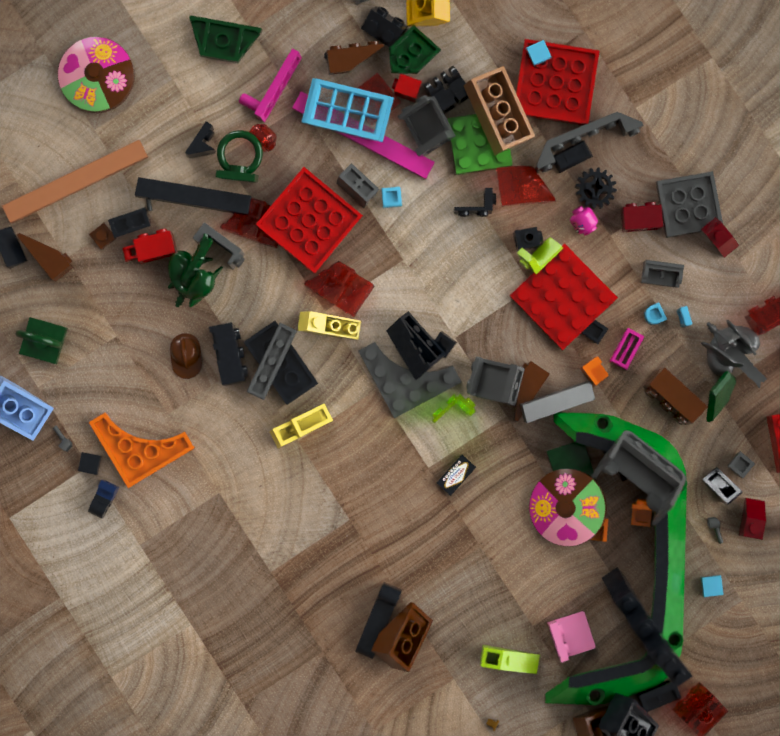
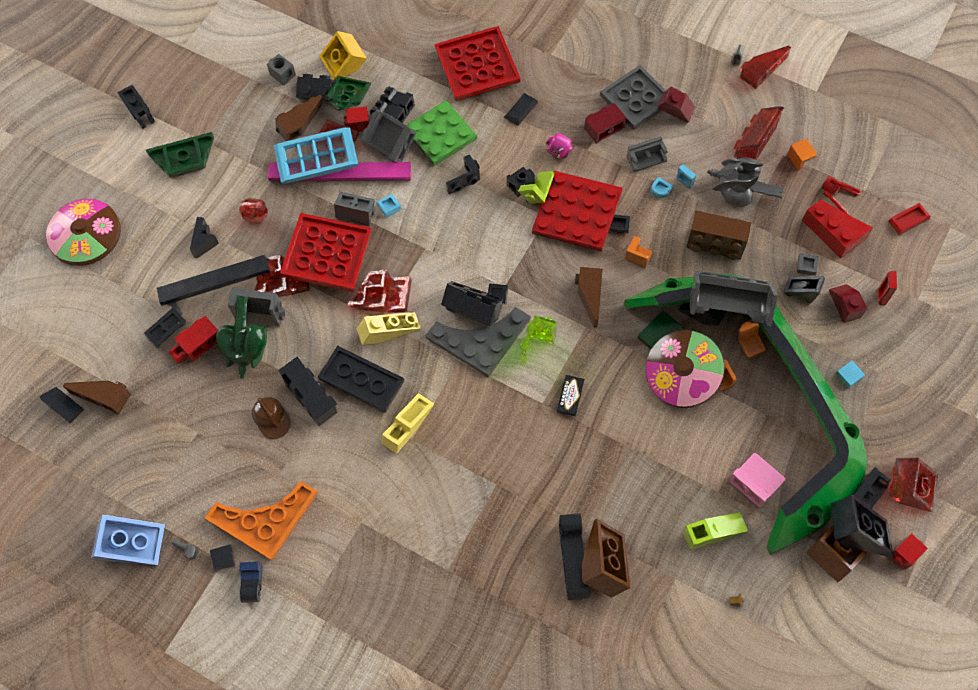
camera: 20 degrees left, 20 degrees down
nougat tile [2,139,149,224] -> none
dark green tile [15,317,68,365] -> none
reddish brown plate [89,223,117,250] -> none
dark green tile [216,130,263,183] -> none
dark pink piece [239,48,302,123] -> none
dark grey tile [247,323,297,400] -> none
medium nougat brick [463,66,535,155] -> none
dark grey panel [466,357,525,406] -> none
clear red slope [496,166,556,207] -> none
tile [520,380,595,423] -> none
medium azure tile [526,40,551,66] -> none
dark grey slope [535,112,644,173] -> none
black gear [575,167,617,210] -> none
black arch [602,567,693,687] -> none
dark pink tile [609,328,645,370] -> none
dark green tile [706,371,736,422] -> none
dark grey hand [707,517,723,544] -> none

